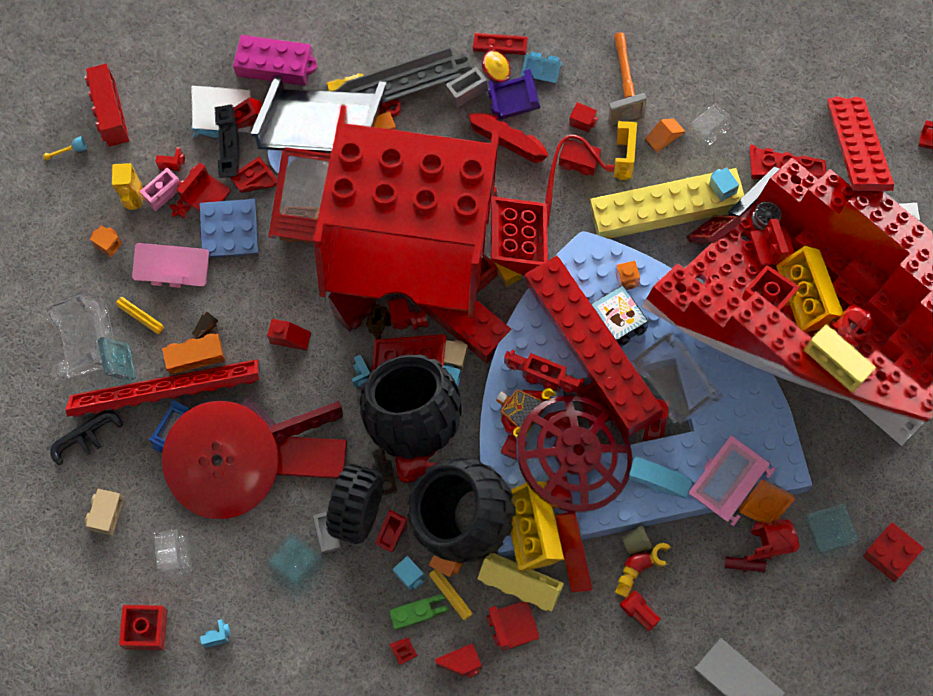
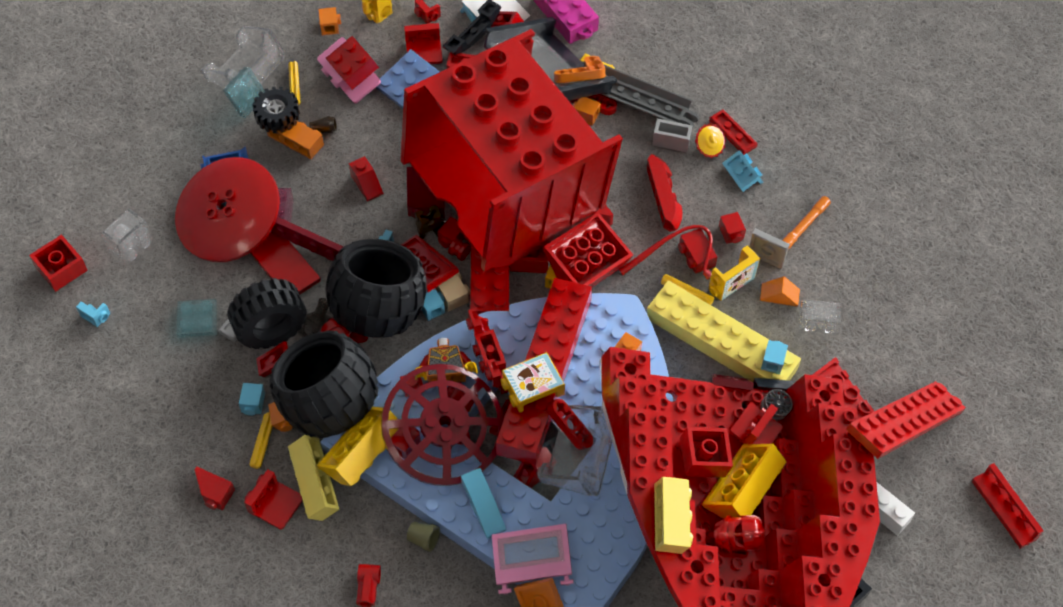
camera: 40 degrees right, 10 degrees down
black piece [50,411,123,465] -> none
red plate [65,359,260,417] -> none
tan brick [85,489,124,536] -> none
bright pink brick [140,168,180,212] -> none
red plant [169,199,191,219] -> none
bright green hinge [389,594,449,631] -> none
red slope [389,638,418,665] -> none
dark purple panel [487,69,541,120] -> none
red slope [554,512,593,592] -> none
panel [591,285,649,346] -> none
yellow piece [615,543,671,597] -> none
none -> black wheel [252,86,300,133]
none -> red brick [325,36,379,90]
none -> panel [500,352,565,412]
none -> red beam [547,398,593,450]
none -> orange beam [554,56,606,83]
none -> yellow axle [661,274,714,305]

